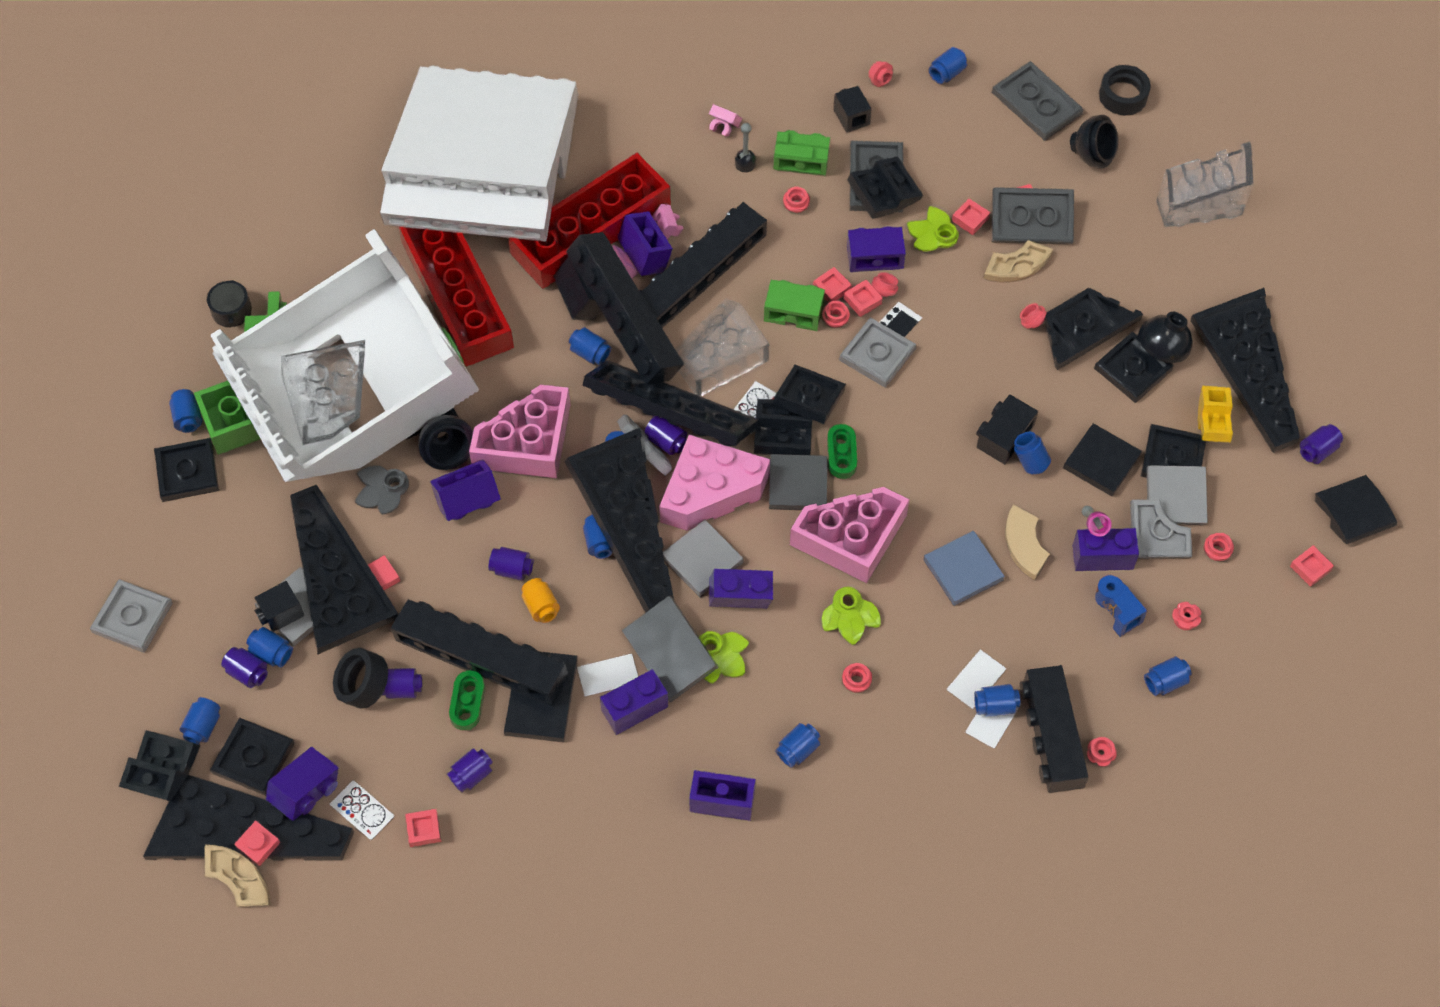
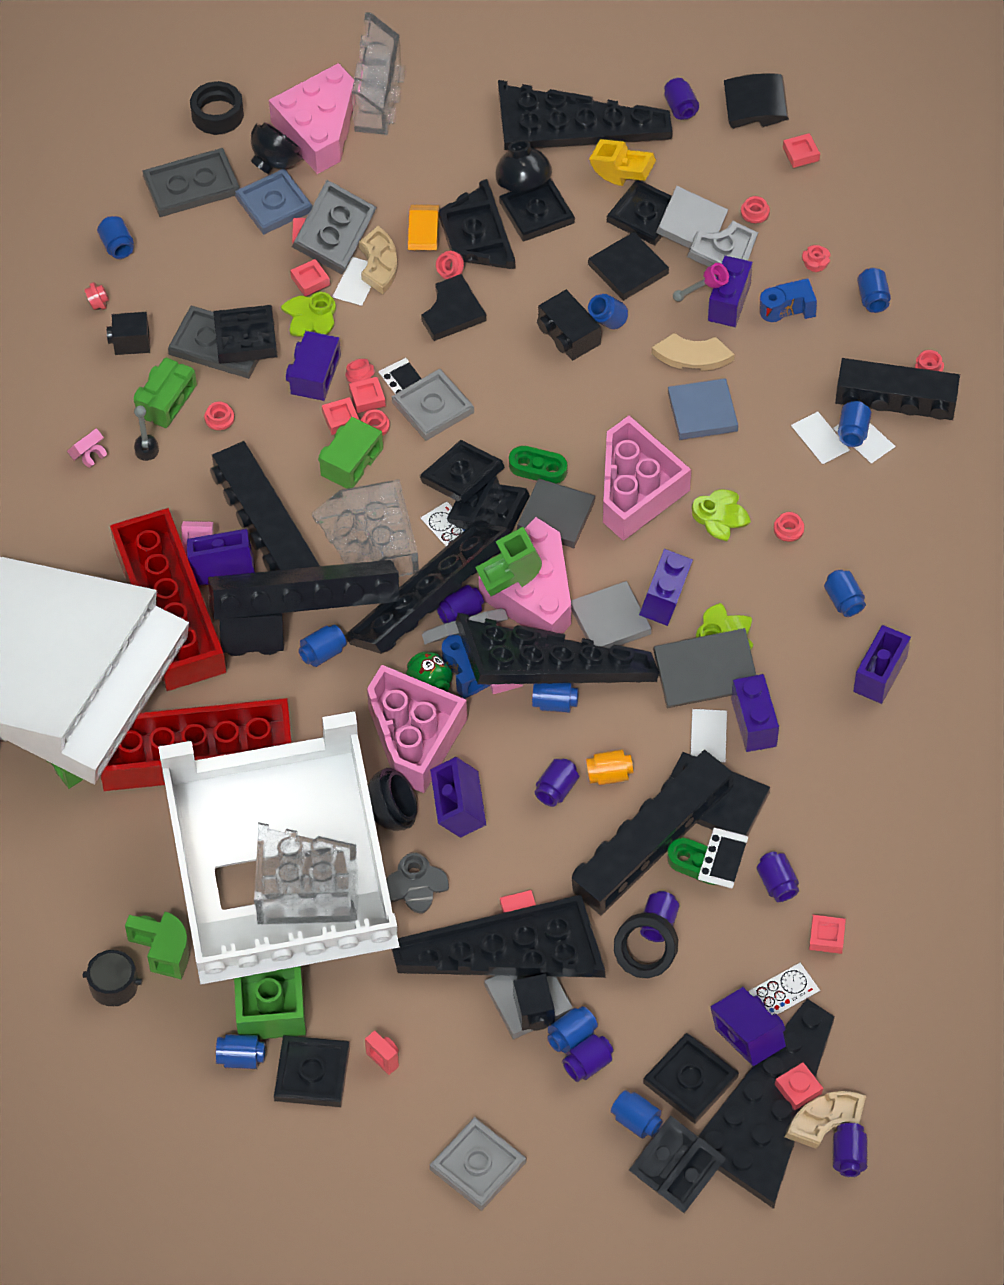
camera: 70 degrees left, 5 degrees down
none -> sand blue tile [235,168,312,235]
none -> bright pink brick [269,63,356,174]
none -> white sticker [332,257,371,306]
none -> coral plate [365,1030,399,1075]
none -> green head [406,652,453,692]
none -> light orange slope [408,205,439,250]
none -> black tile [421,274,486,341]
none -> bright green brick [475,527,542,596]
none -> black sticker [698,828,748,888]
none -> dark purple brick [833,1123,867,1177]

